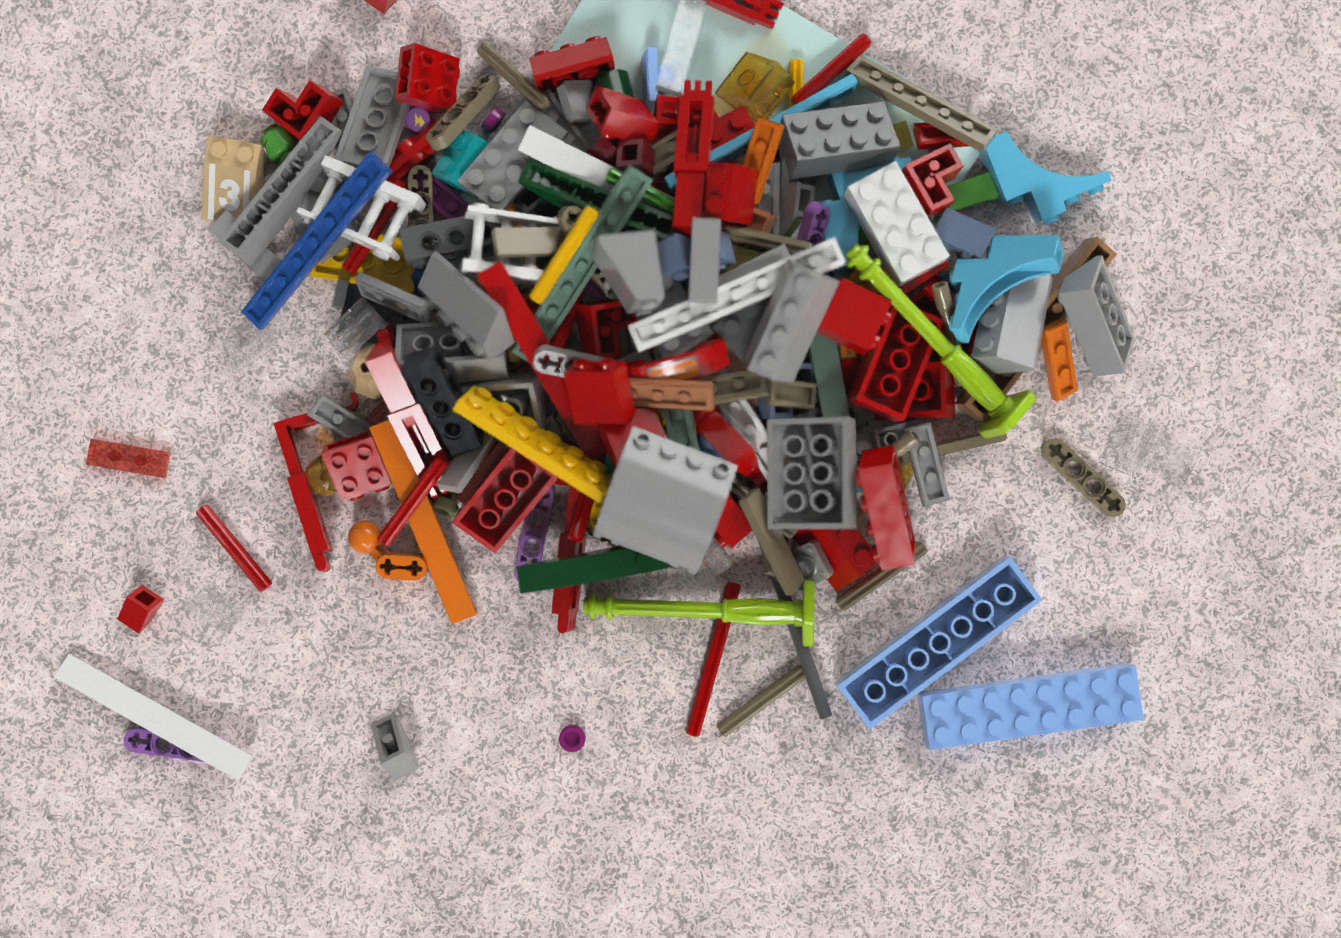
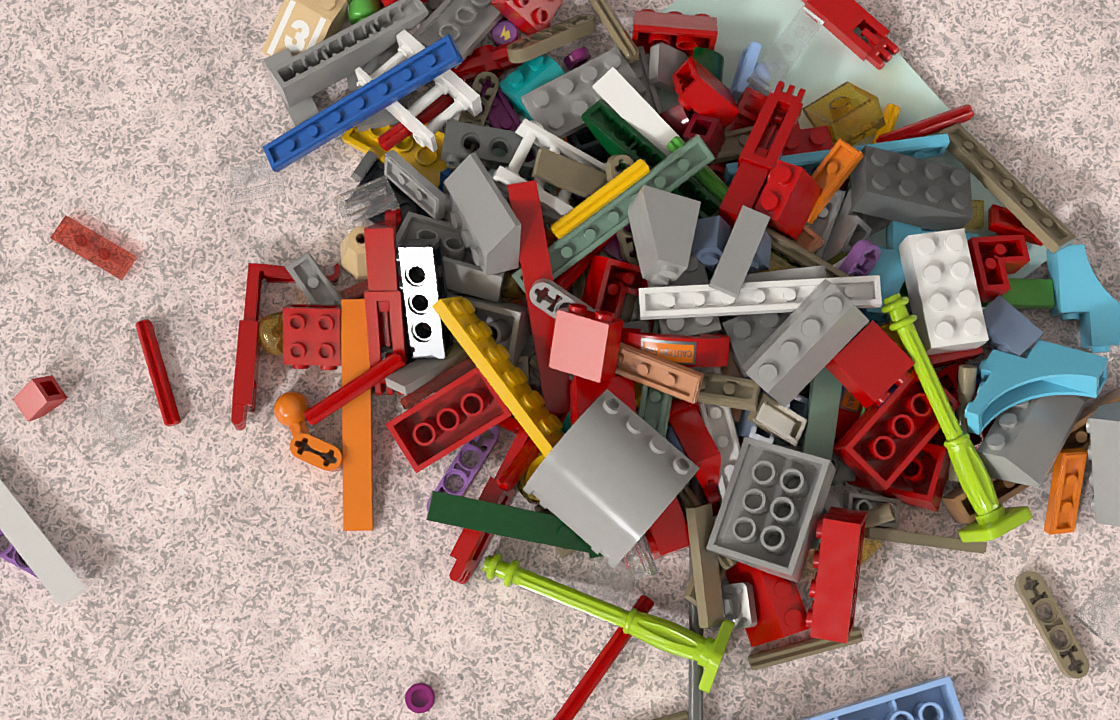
camera: 20 degrees right, 10 degrees down
light grey slope [371,713,419,781] -> none
olive tile [432,491,459,518] -> none
light grey tile [903,422,950,507] -> none

